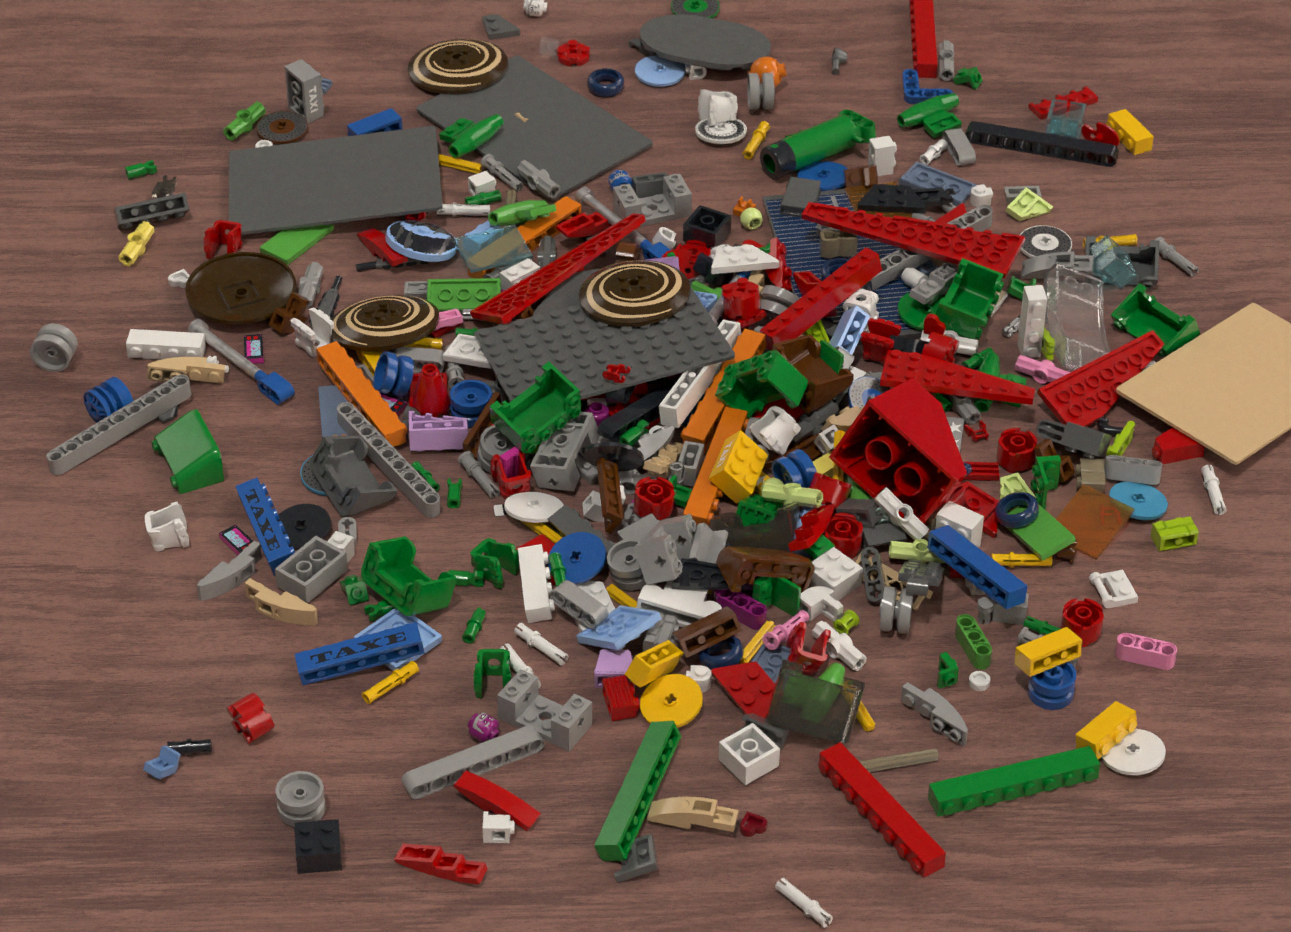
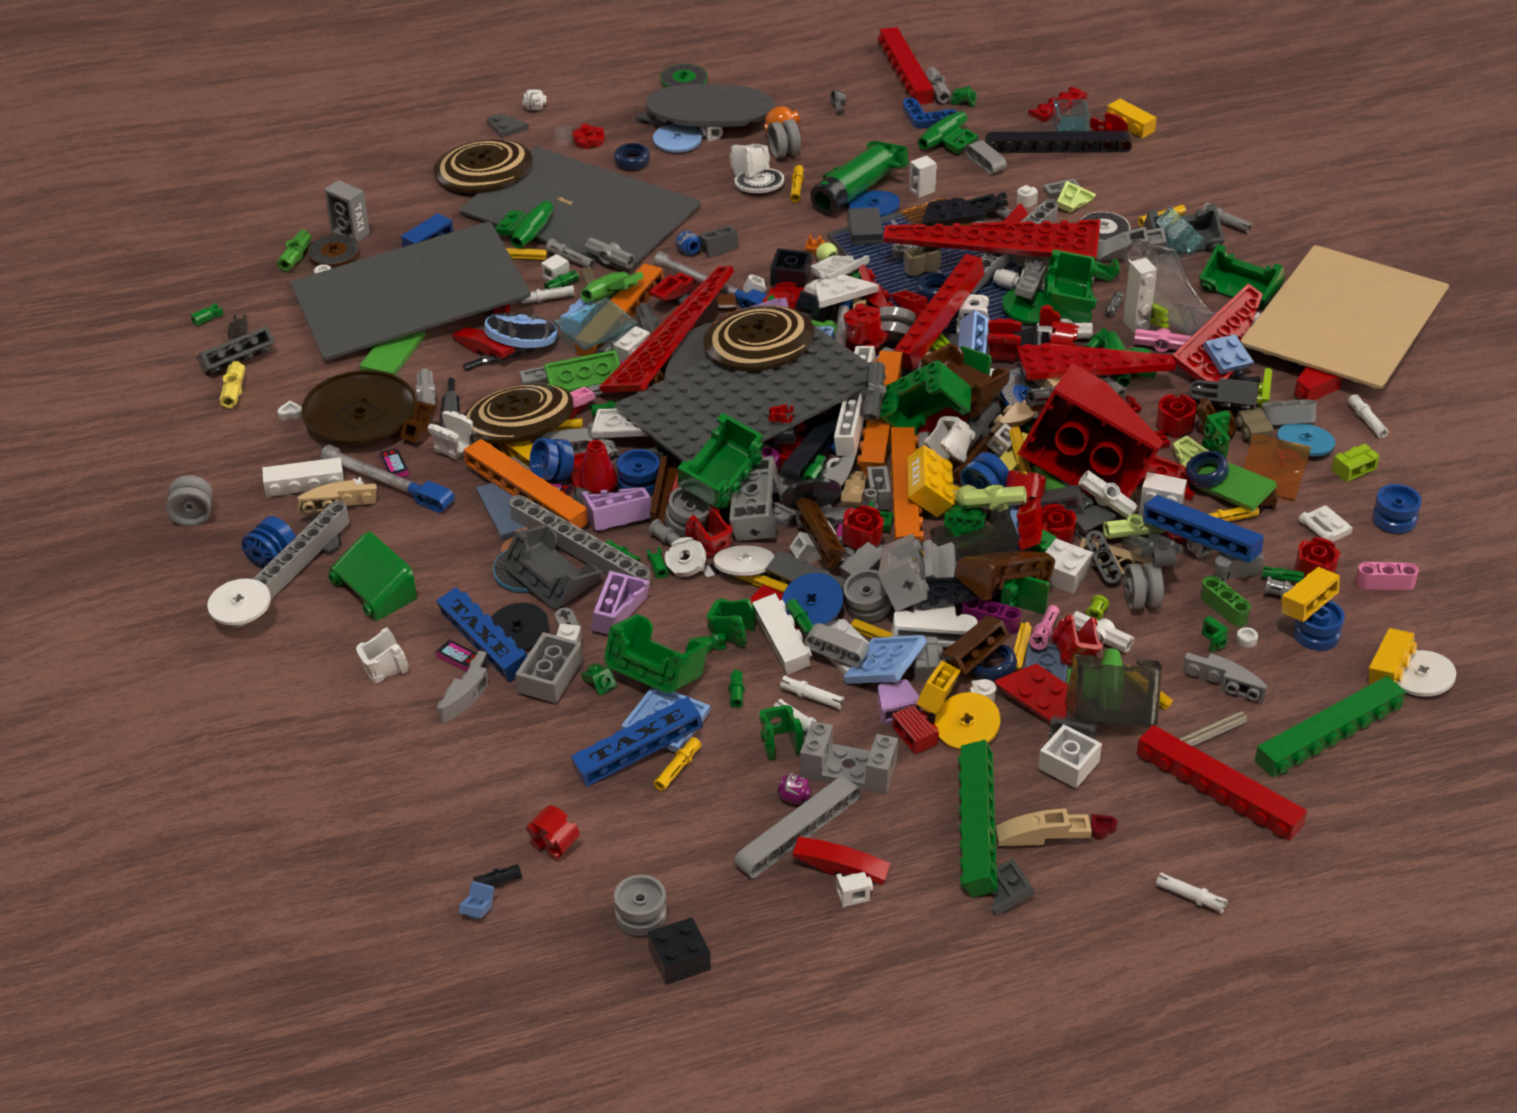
camera: 15 degrees left, 0 degrees up
red piece [204,220,242,259] -> none
tan slope [245,578,318,626] -> none
green bar [364,600,395,621] -> none
red slope [394,843,488,885] -> none
dark pink tile [500,447,519,478] -> none
light grey plate [613,173,692,227] -> none
white brick [800,586,843,622] -> none
reddish brown brick [843,165,878,188] -> none
sand blue tile [899,162,977,206] -> none
white pin [920,139,948,165] -> none
none -> white piece [207,579,271,625]
none -> lavender wedge [591,571,650,634]
none -> white plate [665,537,706,577]
none -> white wing [810,255,870,280]
none -> dark grey piece [861,361,886,421]
none -> medium blue plate [1203,334,1254,374]
none -> blue wheel [1372,484,1422,533]

